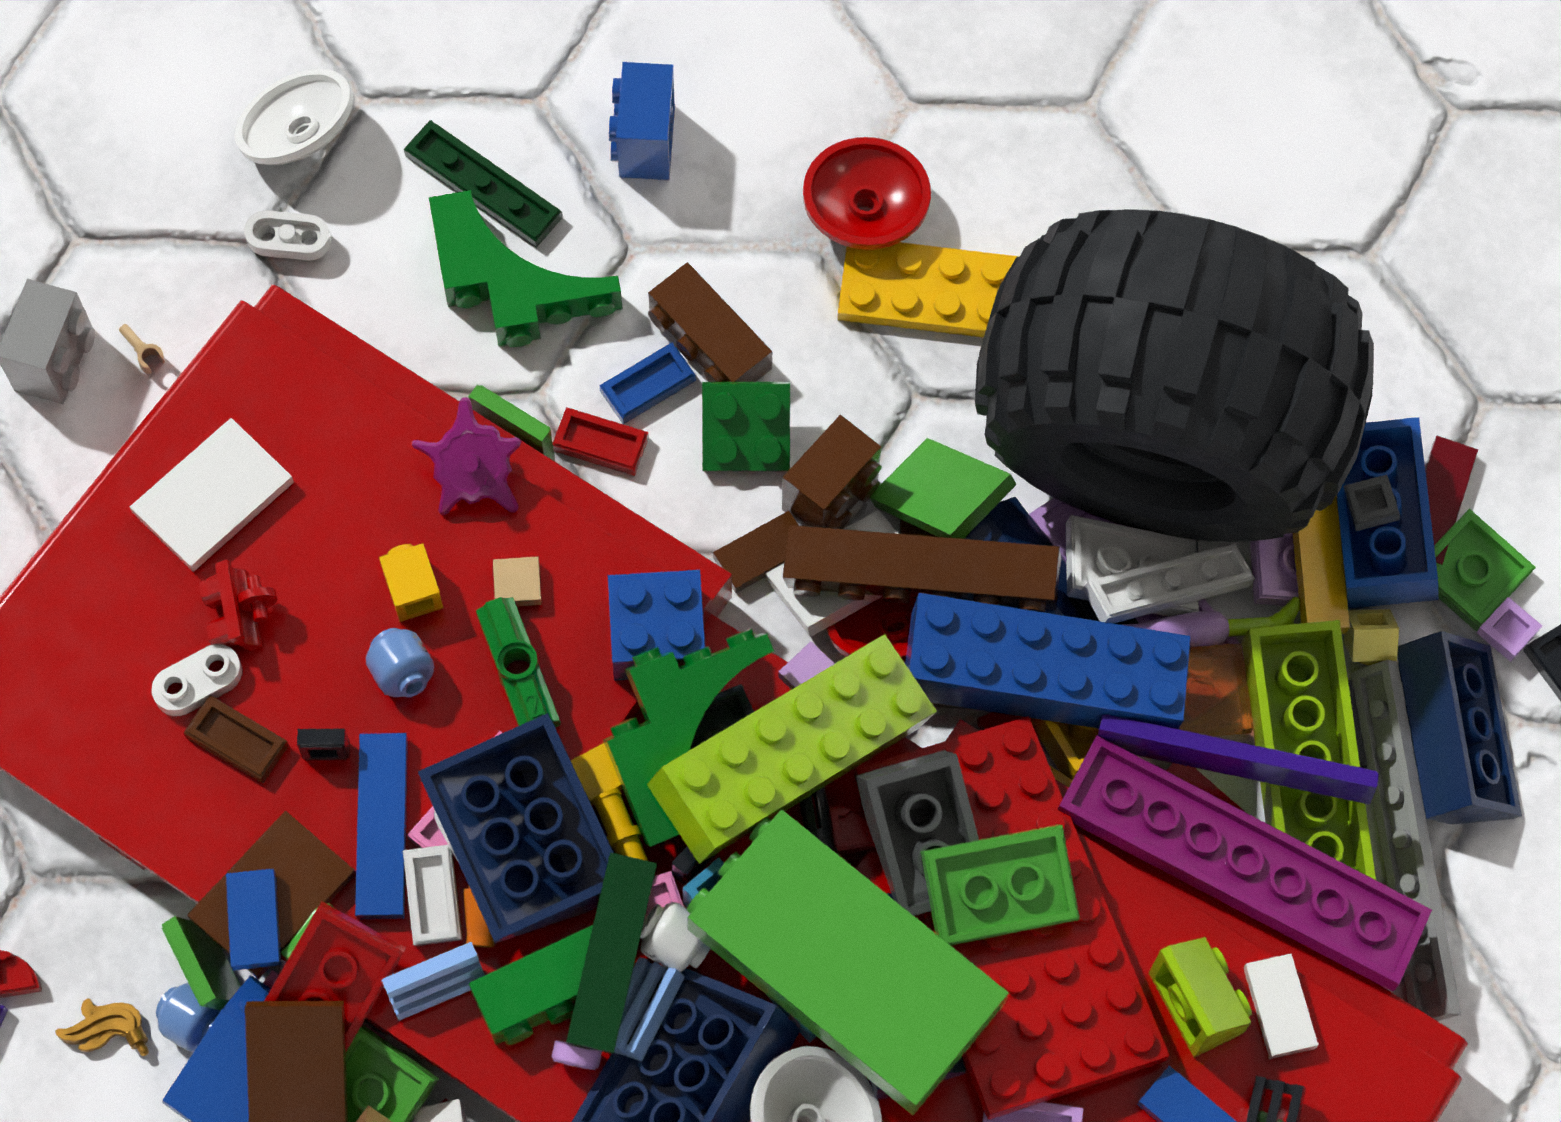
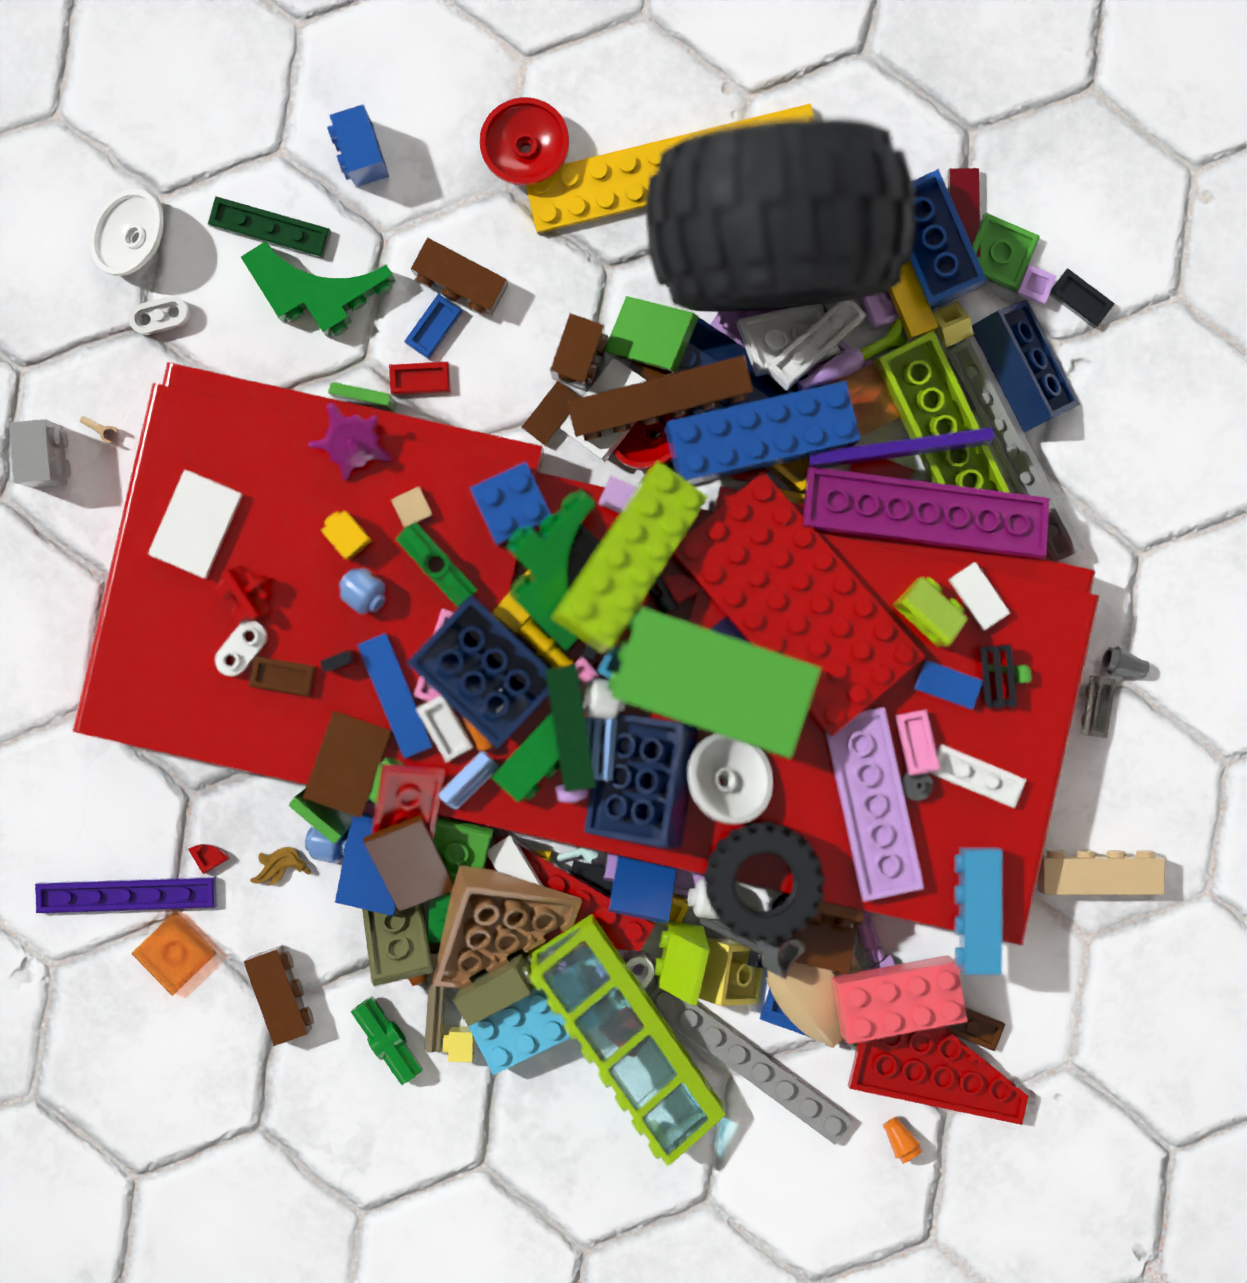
camera: 15 degrees left, 20 degrees up
blue tile [226,869,281,970] -> none
green plate [702,382,790,471] -> none
dark grey slope [855,750,979,916] -> none
bright green tile [920,825,1080,945] -> none
dark grey tile [1343,475,1400,531] -> none

